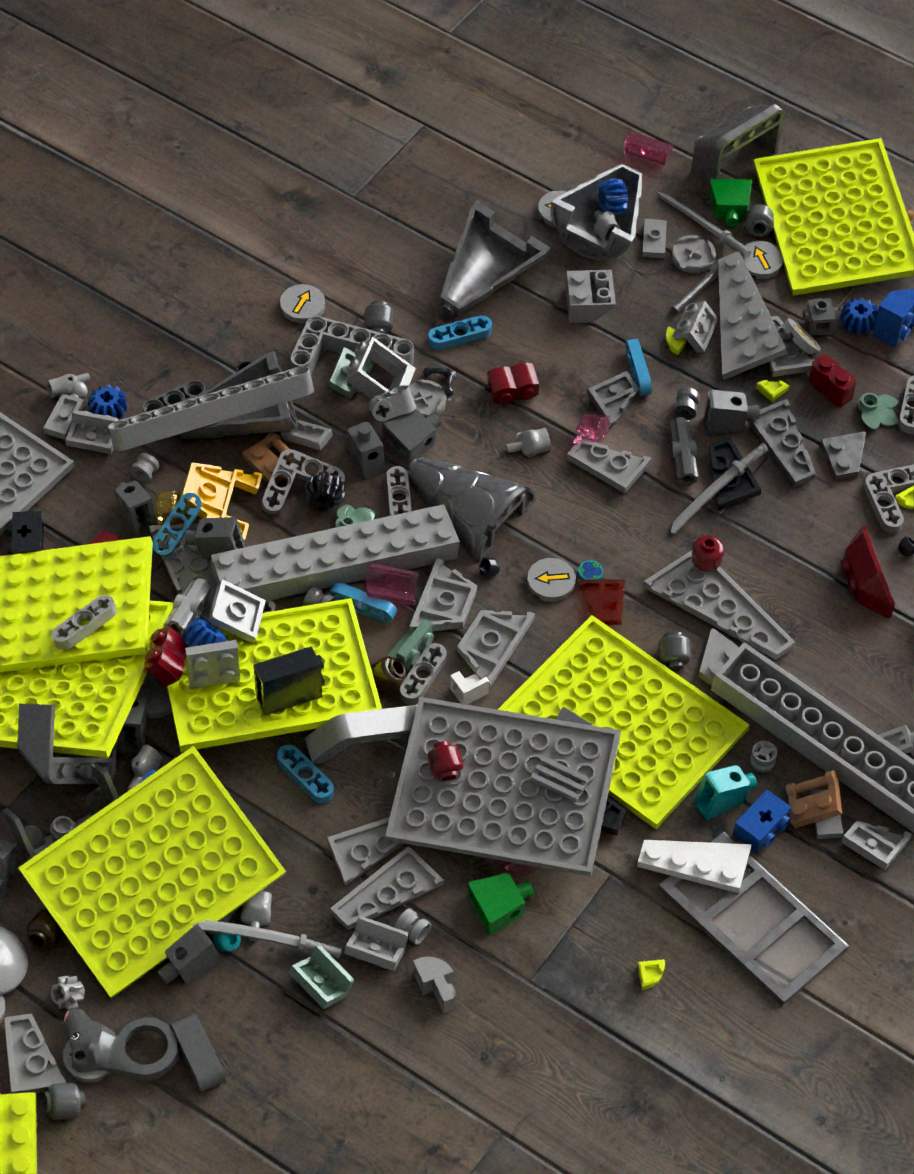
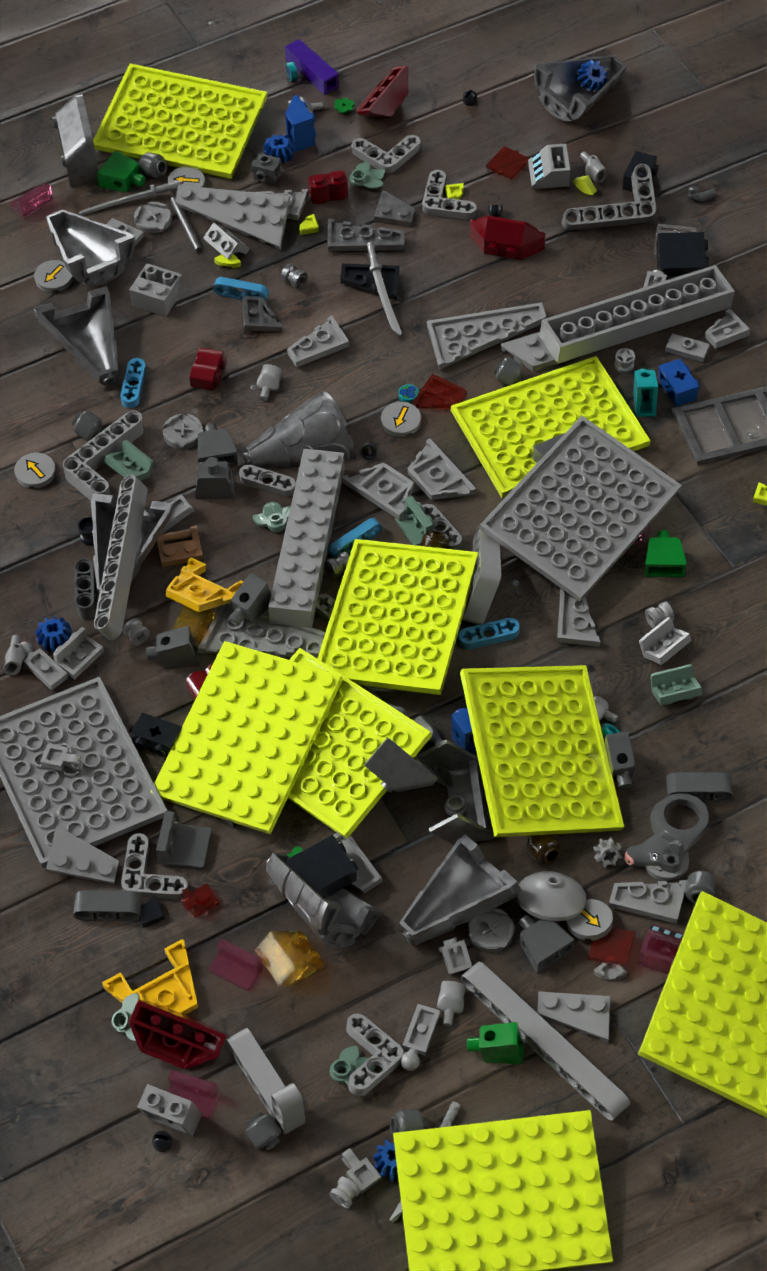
camera: 60 degrees left, 0 degrees up
light grey beam [51,595,117,650] -> none
dark red brick [144,626,190,687] -> none
dark azure beam [153,492,202,556] -> none
light grey piece [164,577,211,636] -> none
blue gear [182,618,227,647] -> none
light grey plate [185,640,240,688] -> none
light grey sword [192,920,342,959] -> none
plate [208,579,266,643] -> none
brick [254,646,325,716] -> none
light grey beam [261,449,345,515] -> none
black gear [304,471,345,510] -> none
light grey wing [330,846,444,930] -> none
light grey window [345,337,416,407] -> none
clear pink panel [364,563,418,605] -> none
light grey piece [369,385,416,422] -> none
light grey brick [413,957,457,1014] -> none
black piece [423,367,456,396] -> none
dark red head [427,741,463,781] -> none
white panel [450,671,489,705] -> none
light grey tile [530,756,589,802] -> none
clear pink piece [573,414,611,445] -> none
light grey piece [593,210,619,243] -> none
blue gear [598,178,628,216] -> none
white wing [637,840,752,893] -> none
dark grey piece [669,417,698,486] -> none
dark red head [691,536,724,572] -> none
dark grey torso [703,390,760,436] -> none
light grey tile [782,318,821,356] -> none
medium nougat plate [786,770,842,828] -> none

